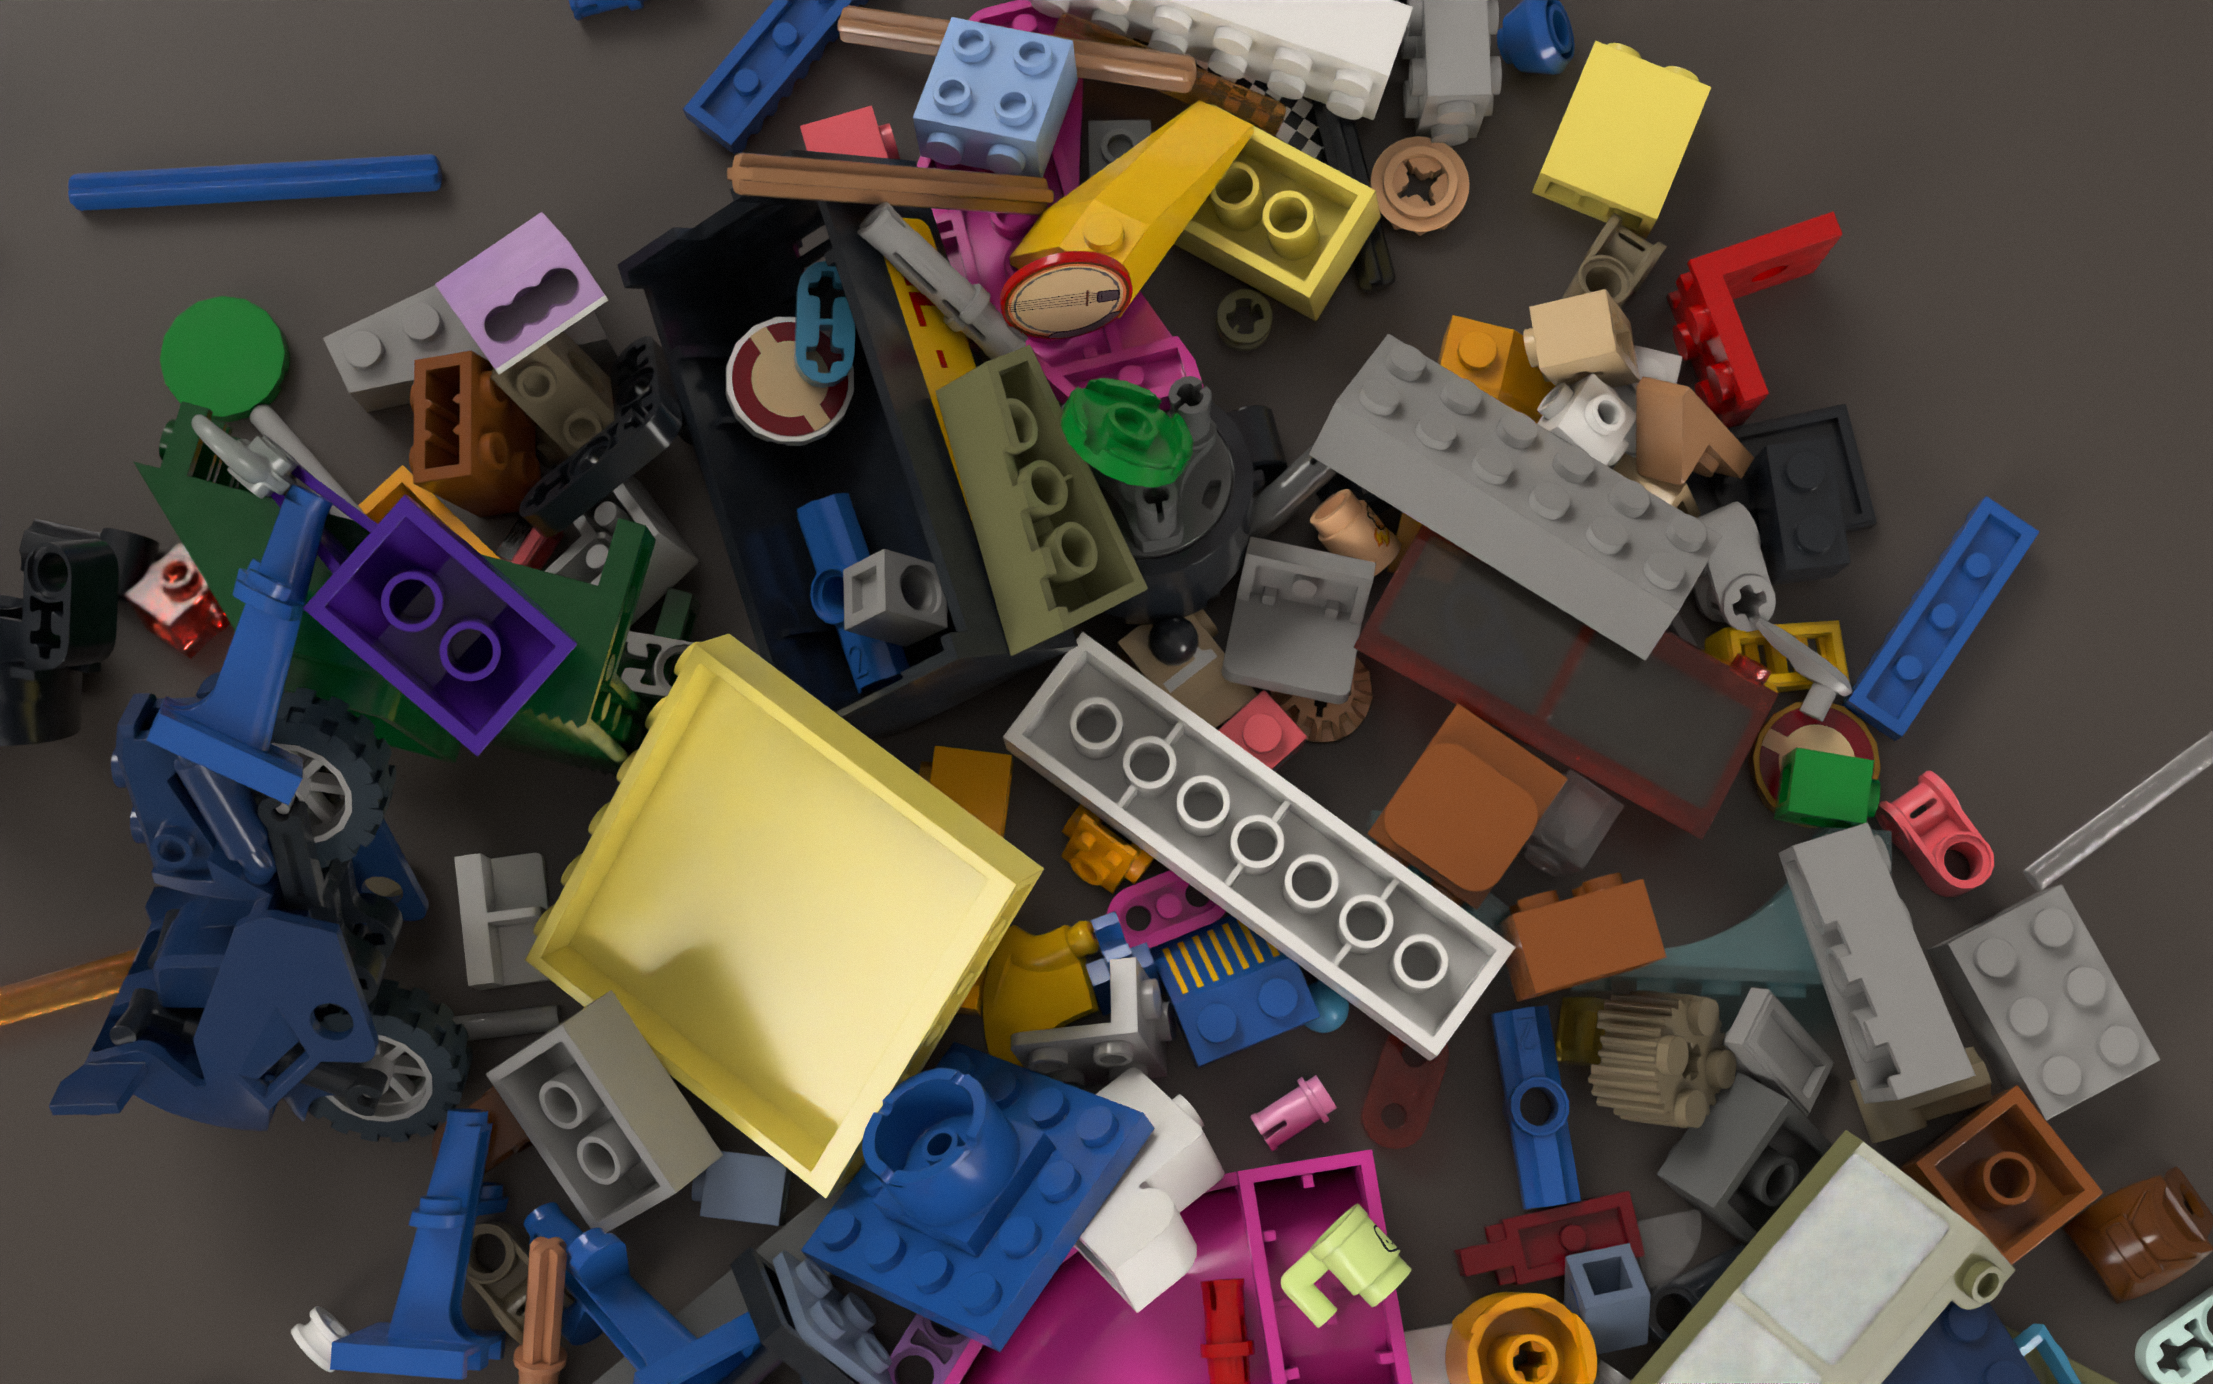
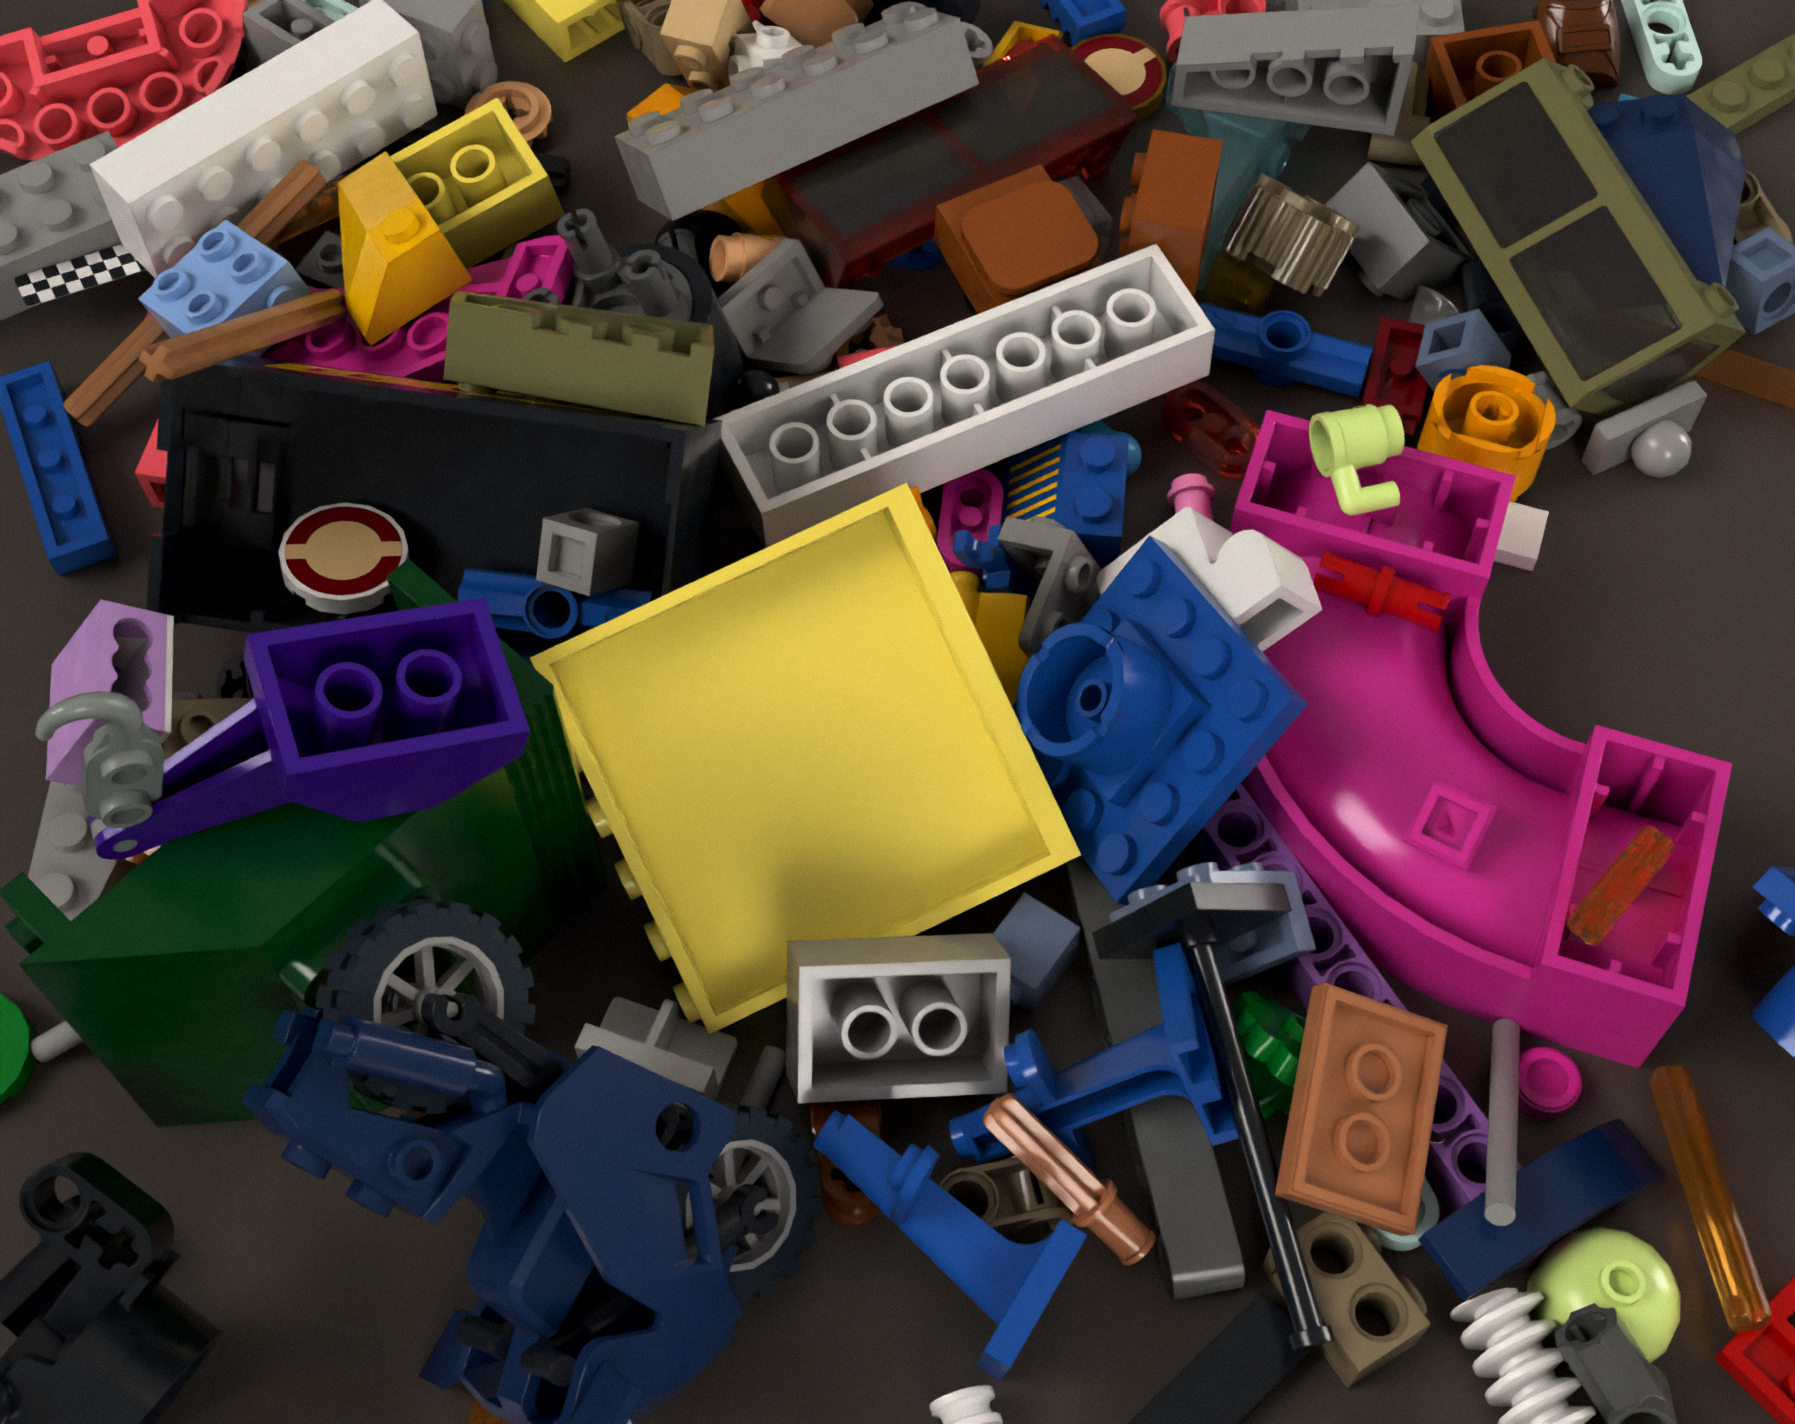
camera: 60 degrees left, 20 degrees down
clear red brick [125,542,230,660] -> none
blue piece [146,483,333,805] -> none
dark azure beam [794,261,855,388] -> none
light grey pin [857,202,1028,360] -> none
piece [1000,251,1133,339] -> none
green tile [1060,378,1193,488] -> none
light grey tile [1723,987,1834,1117] -> none
light grey bar [1754,617,1853,722] -> none
green brick [1774,747,1881,831] -> none

